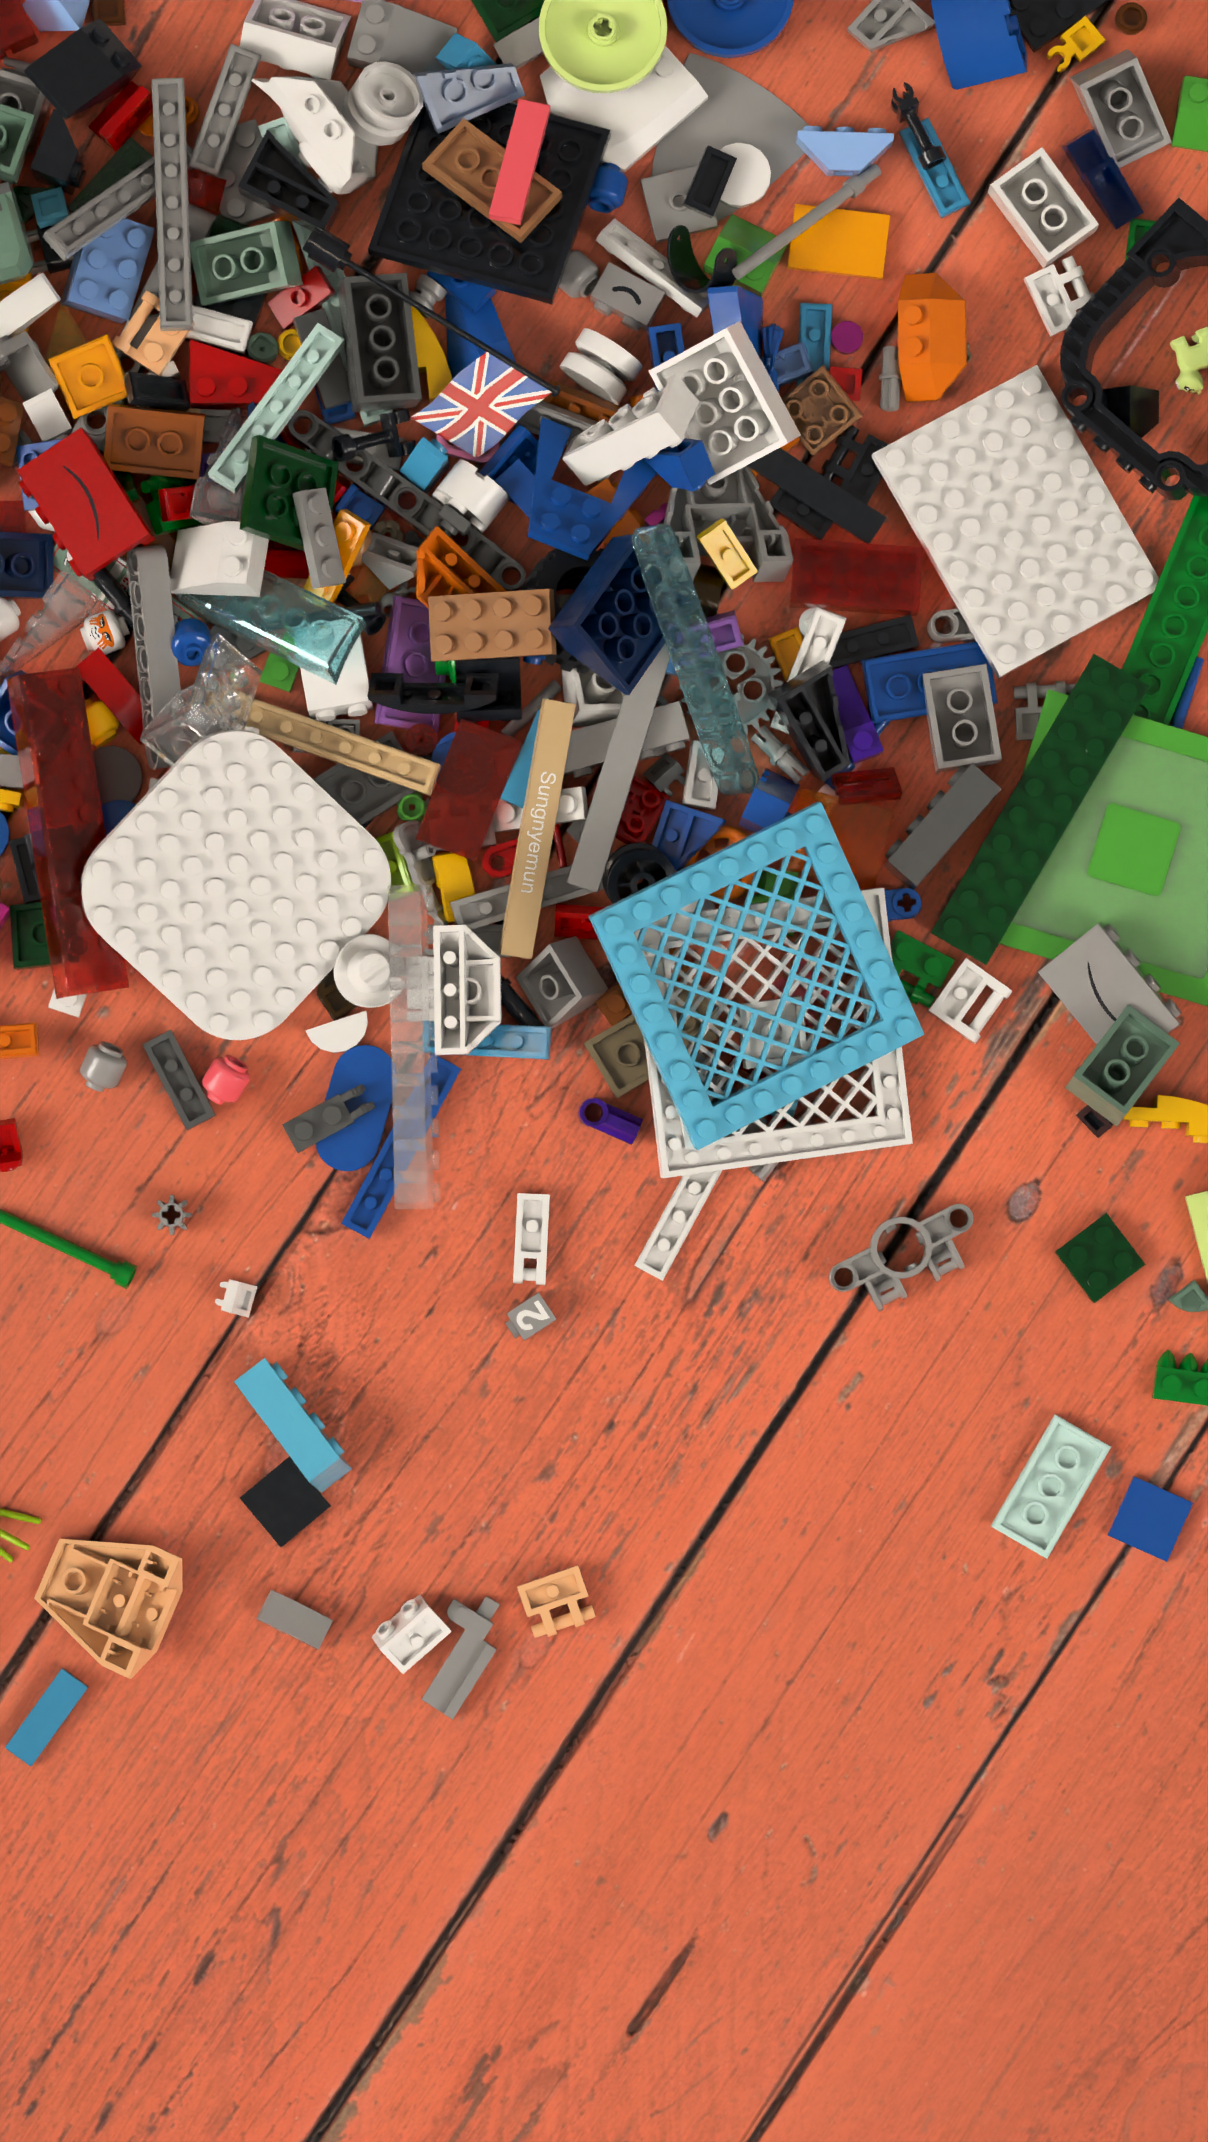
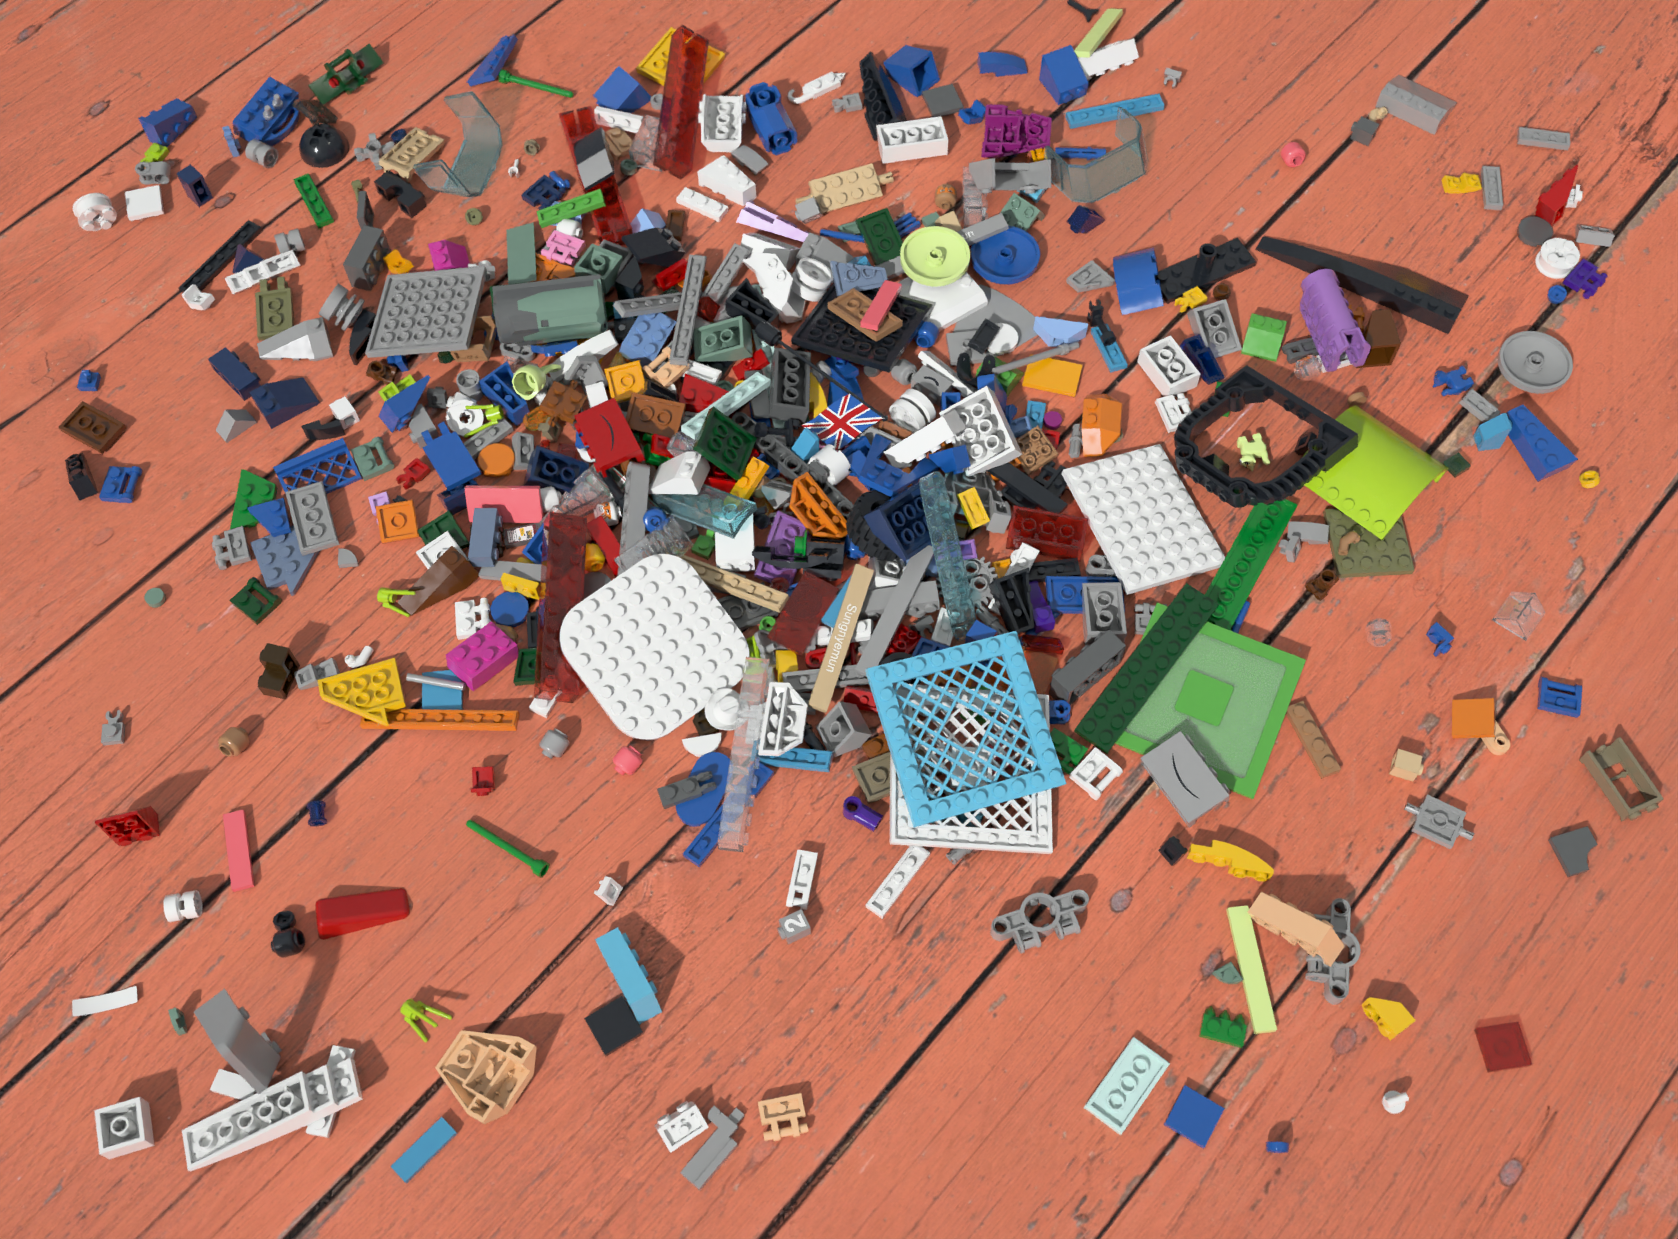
camera: 10 degrees right, 25 degrees down
dark grey plate [142,1030,216,1130] -> none
light grey gear [152,1195,193,1235] -> none
light grey slope [256,1590,333,1649] -> none
light grey plate [292,487,346,589] -> none
medium nougat plate [428,589,557,662] -> none
dark green plate [1055,1213,1146,1303] -> none
sand green slope [1065,1005,1180,1127] -> none

